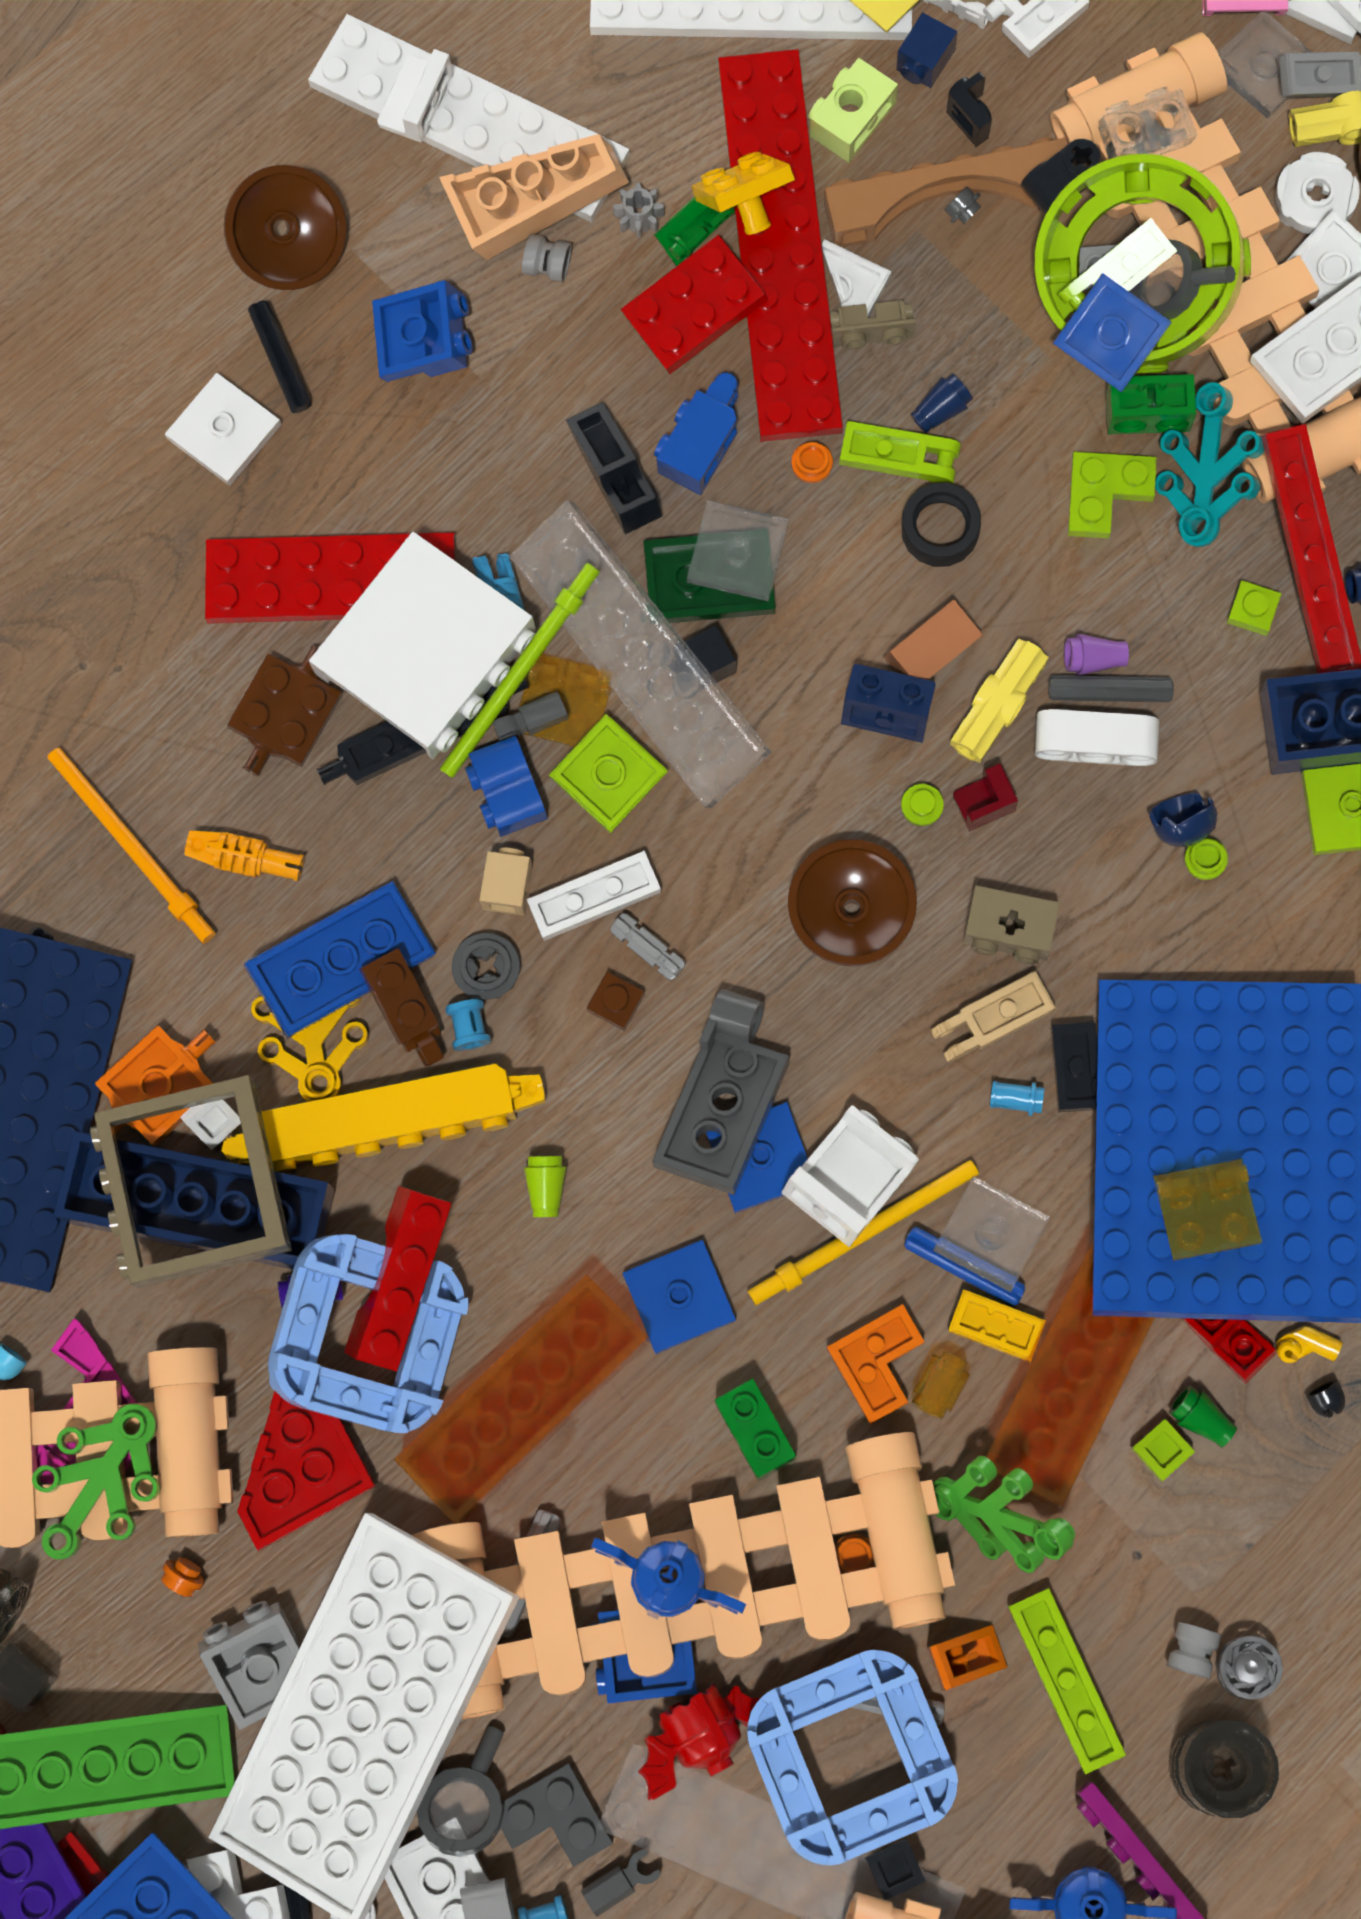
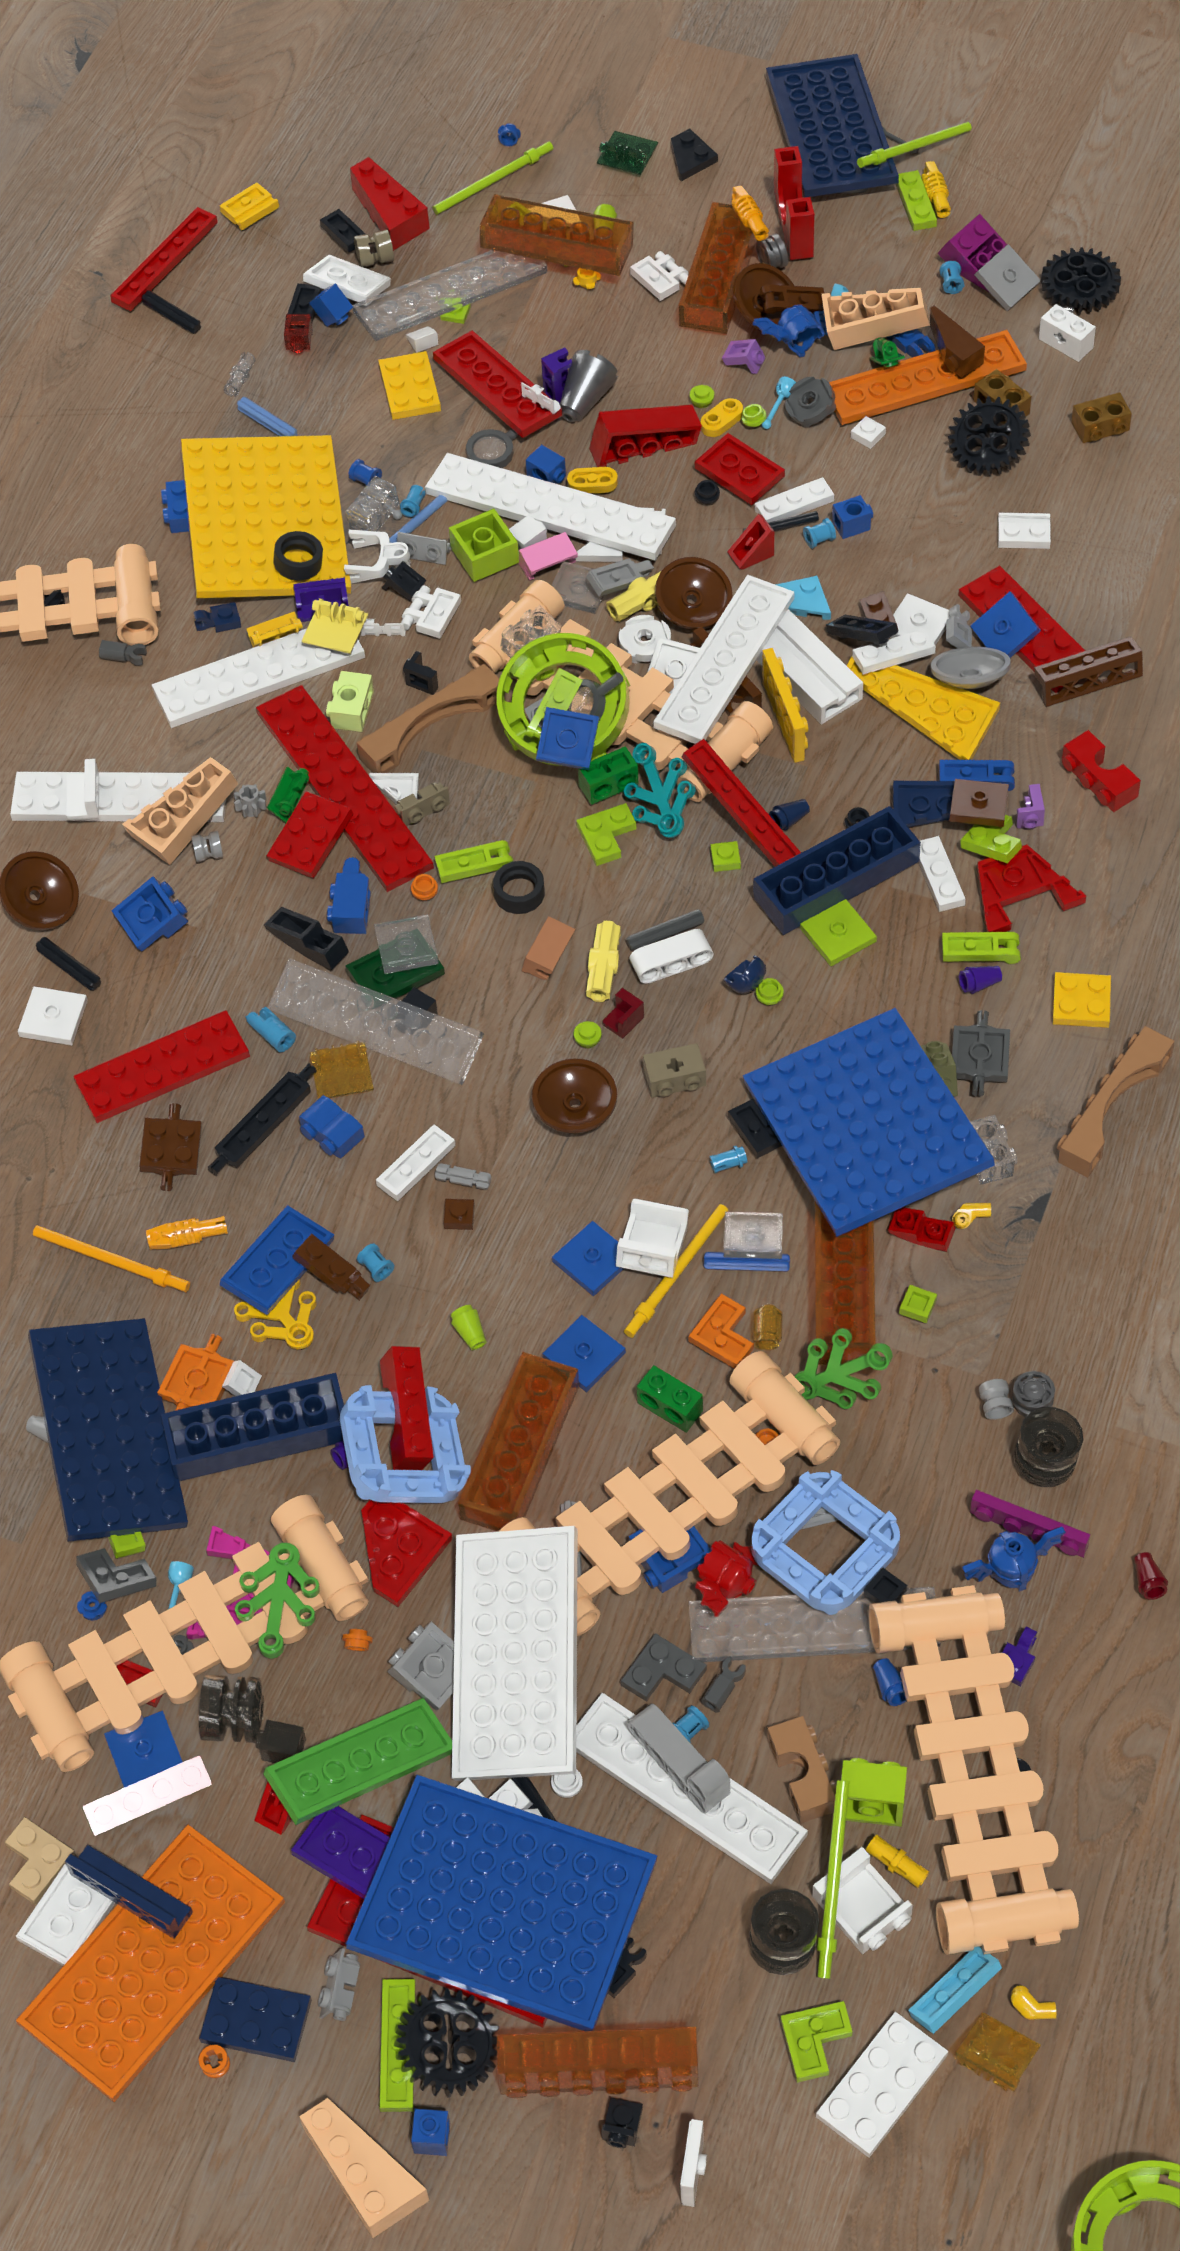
camera: 30 degrees left, 20 degrees down
dark tan window [90,1075,292,1289] -> none
yellow hinge [221,1064,546,1174] -> none
white panel [309,532,536,759] -> none
piece [417,1726,504,1857] -> none
lime bar [439,563,600,778] -> none
dark grey gear [452,933,520,1001] -> none
tan brick [479,848,533,916] -> none
dark grey bar [493,691,568,741] -> none
lime plate [549,714,668,834] -> none
blue helmet [591,1538,747,1619] -> none
dark grey hinge [652,989,790,1195] -> none
yellow plate [691,152,795,235] -> none
dark blue bracket [841,664,936,743] -> none
dark blue brick [896,12,957,88] -> none
dark blue cone [910,374,973,433] -> none
orange slope [927,1625,1008,1691] -> none
tan hinge [931,971,1056,1063] -> none
dark grey plate [944,186,981,224] -> none
yellow plate [948,1289,1046,1363] -> none
lime plate [1008,1588,1126,1775] -> none
black piece [1021,139,1100,215] -> none
medium lavender cone [1064,634,1129,676] -> none
clear yellow hinge [1154,1159,1262,1261] -> none
green cone [1169,1385,1237,1448] -> none
black hinge [1306,1380,1346,1418] -> none

